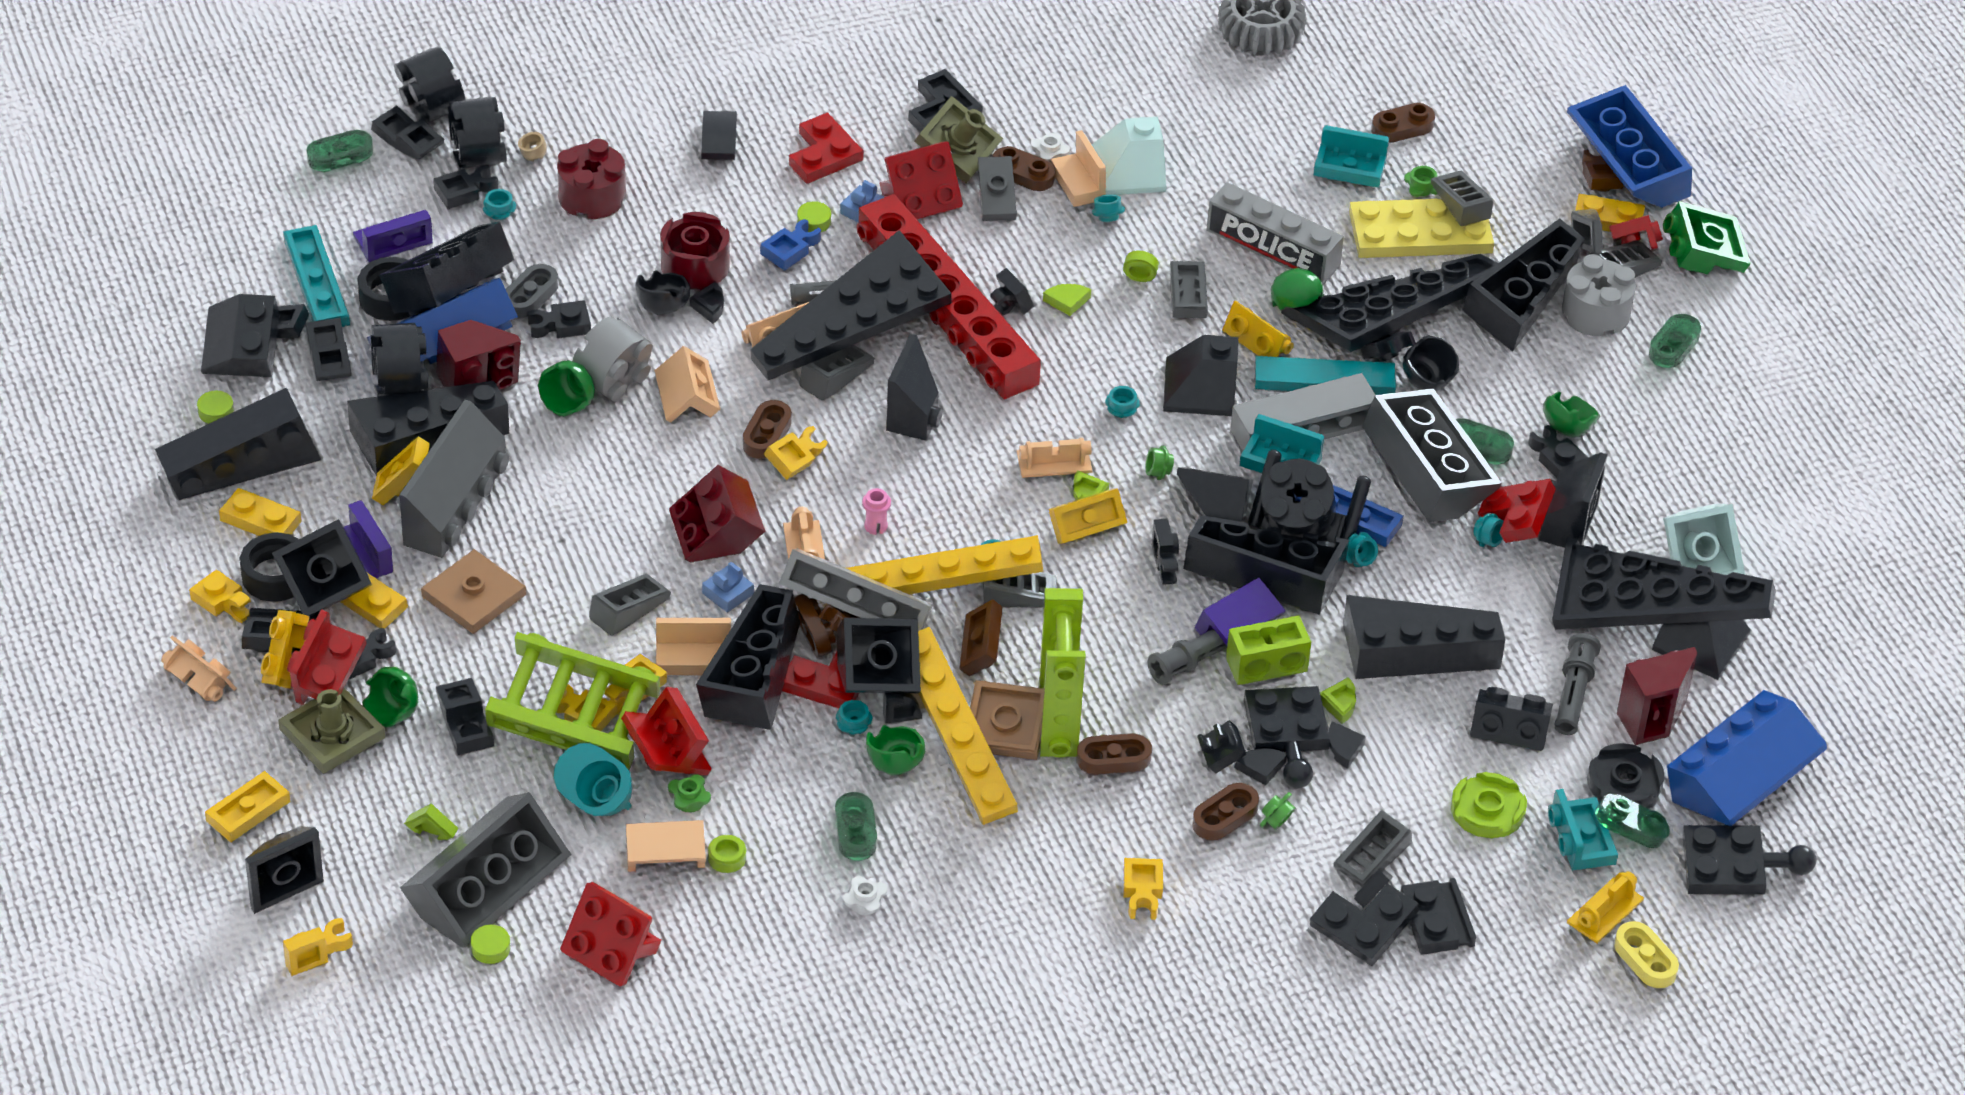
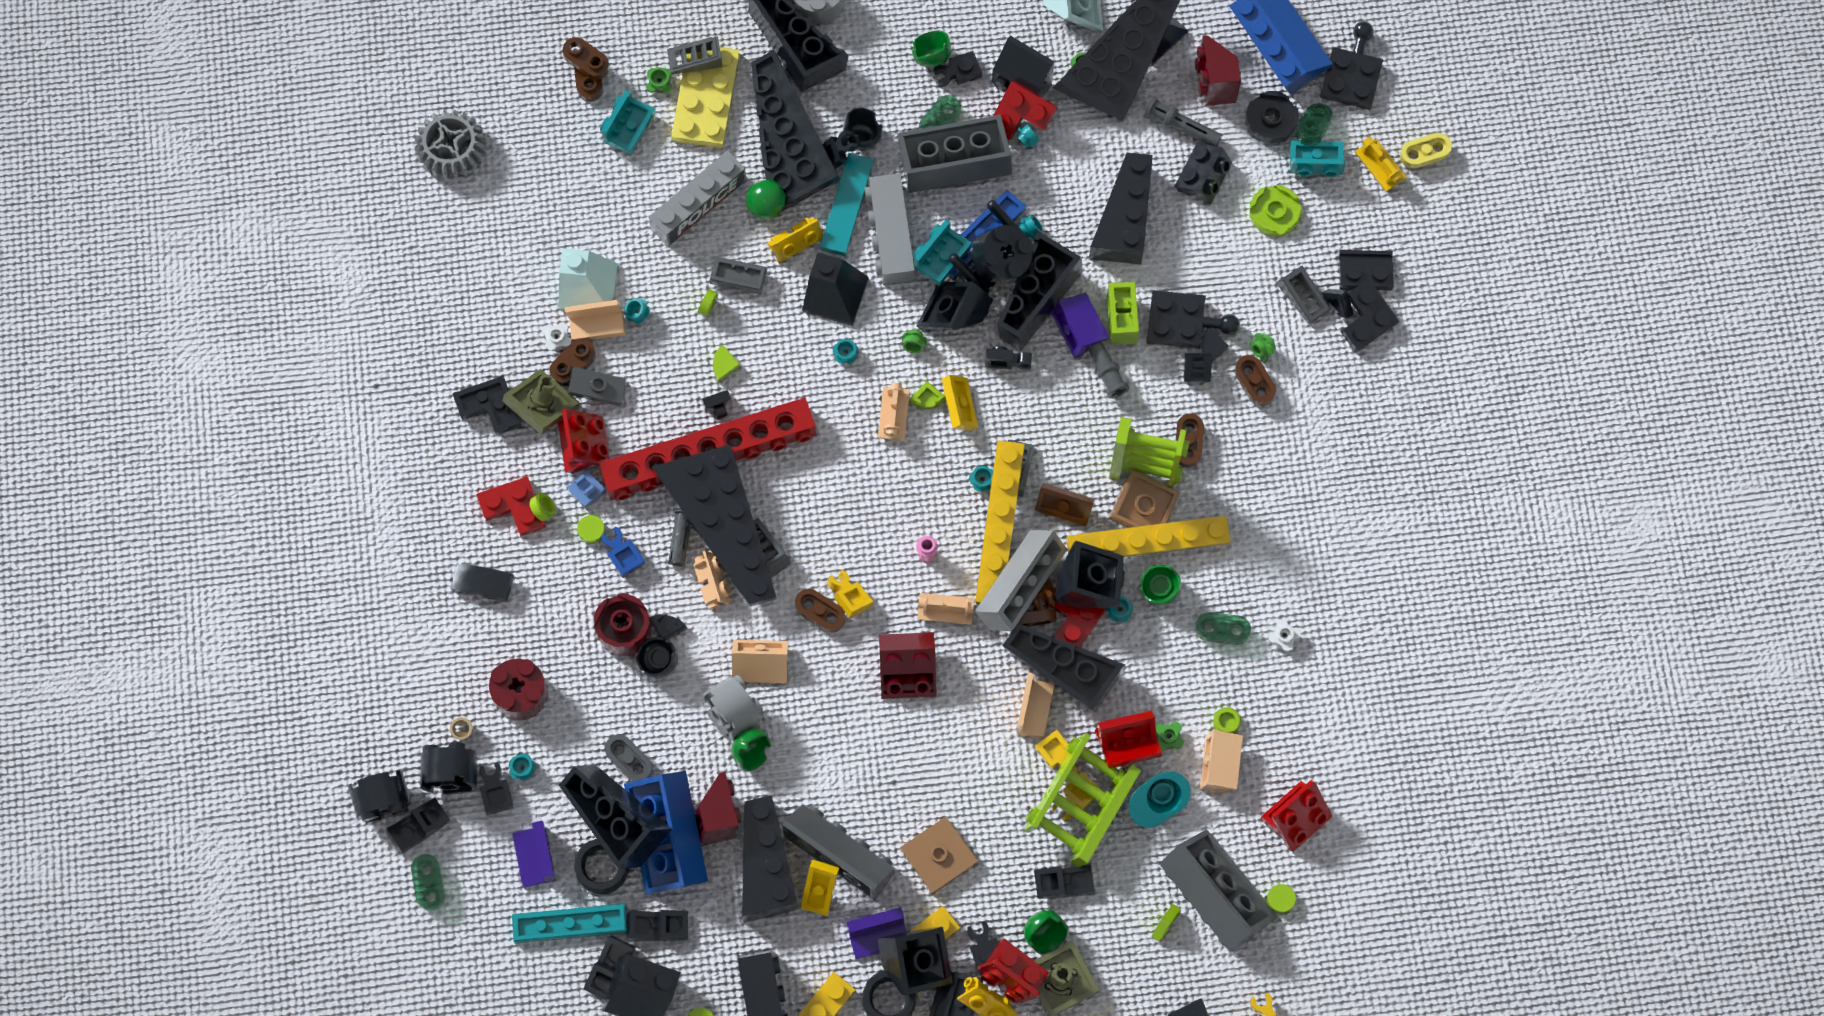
camera: 75 degrees left, 25 degrees up
black brick [371,323,428,397] -> none
black plate [527,300,591,339] -> none
dark grey slope [589,573,671,635] -> none
medium blue tile [702,562,754,613] -> none
black slope [886,333,943,441] -> none
yellow plate [1124,858,1163,920] -> none
lime tile [1320,677,1356,724] -> none
black tile [1329,721,1366,769] -> none
none -> lime tile [530,493,556,521]
none -> reddish brown plate [562,37,610,80]

